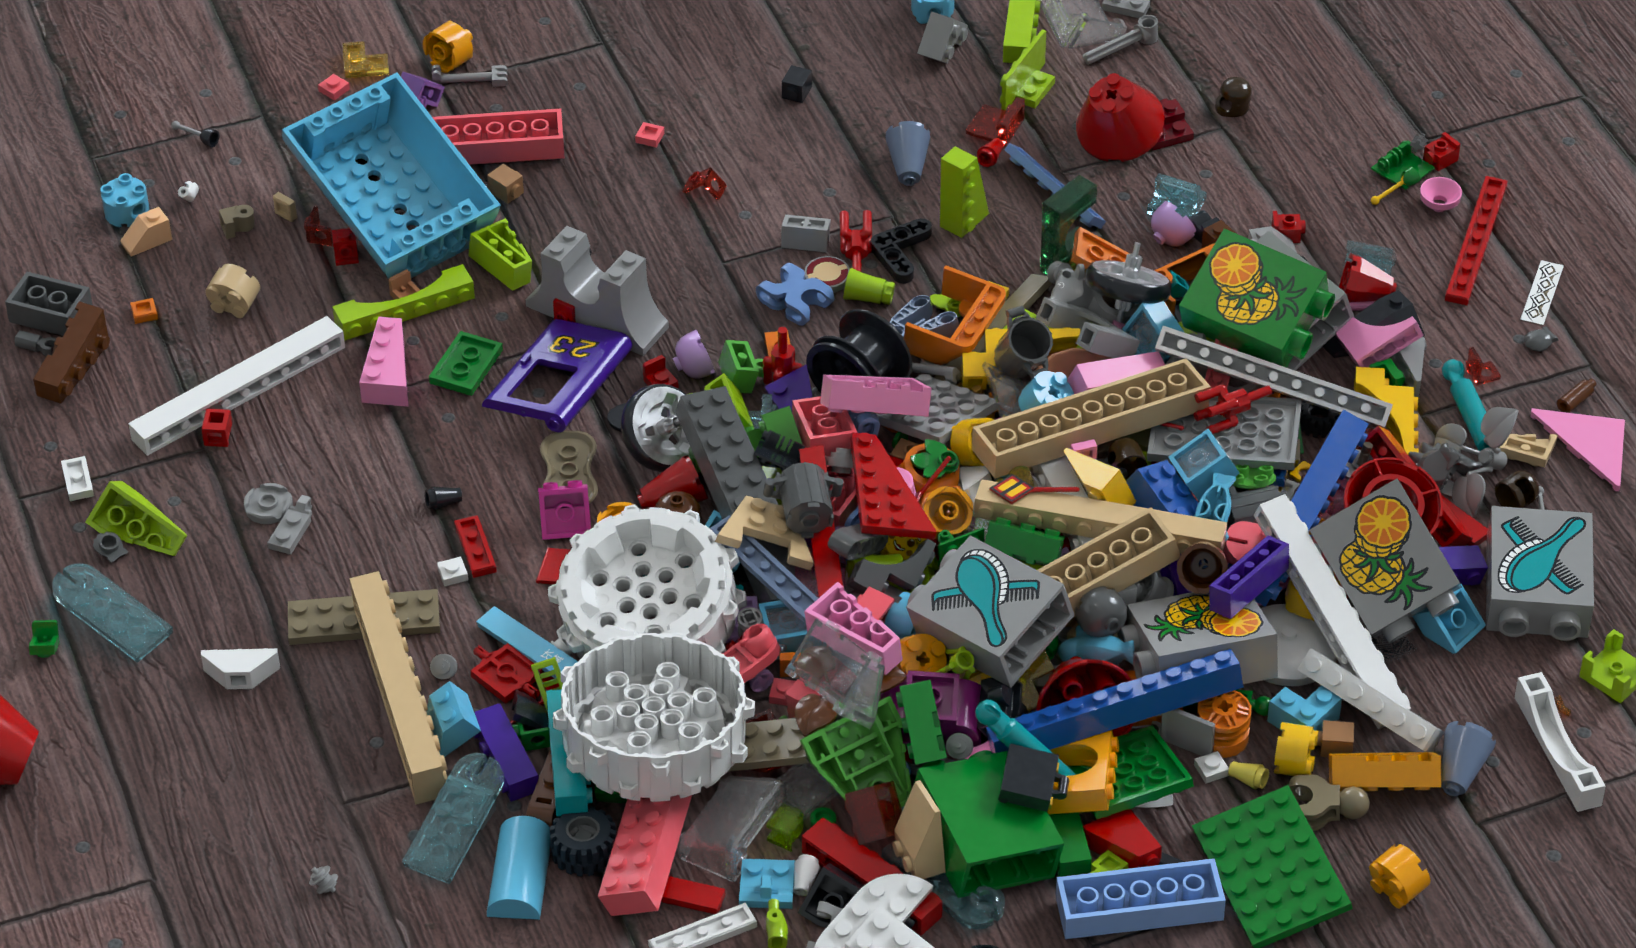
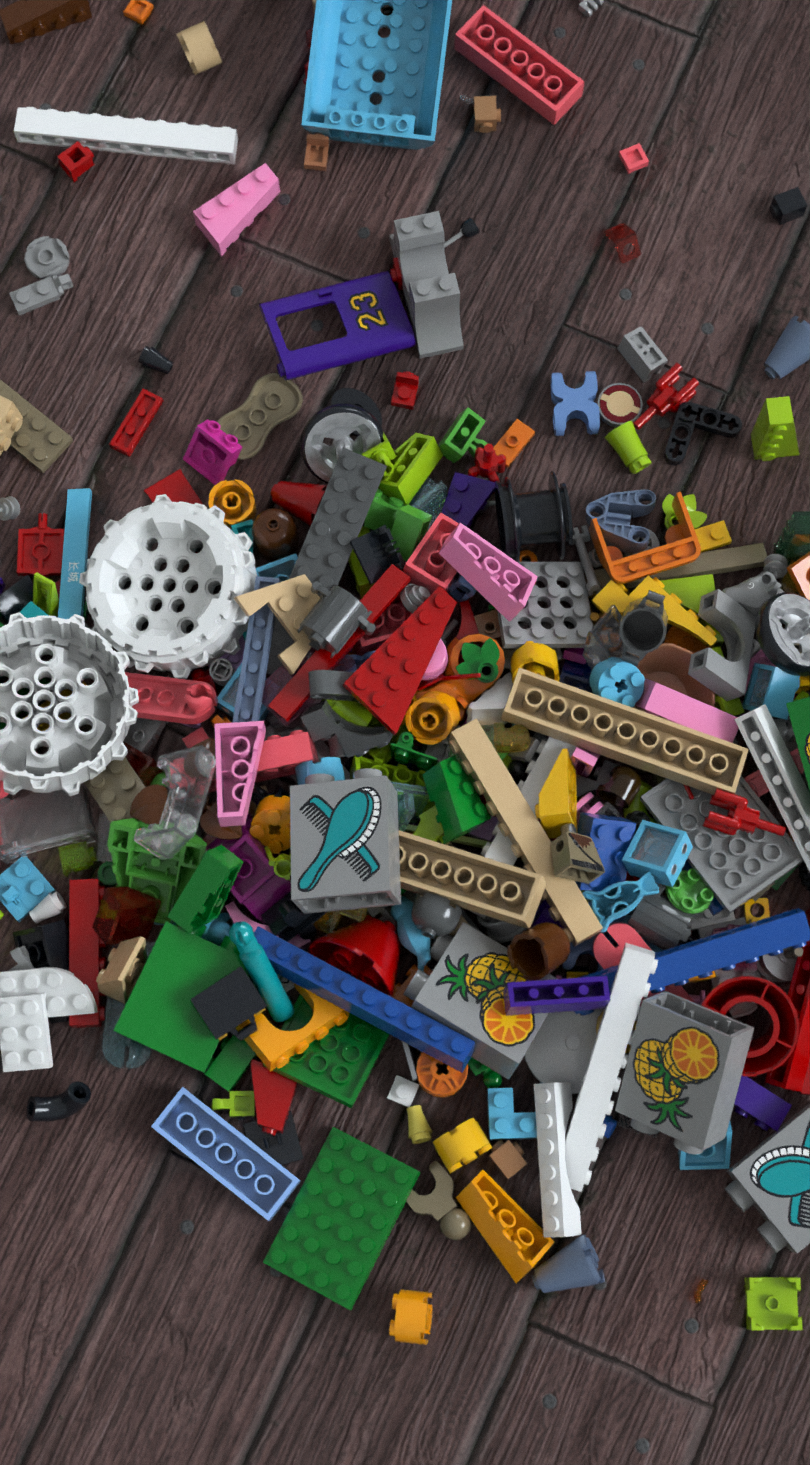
camera: 45 degrees right, 30 degrees up
lime arch [332,264,475,341] -> none
green plate [429,331,503,396] -> none
white plate [437,557,468,586] -> none
lime wedge [468,218,532,291] -> none
lavender cylinder [673,330,715,379] -> none
light grey wheel [946,733,973,759] -> none
piece [990,474,1080,504] -> none
white arch [1515,672,1606,812] -> none
none -> dark tan torso [551,823,605,884]

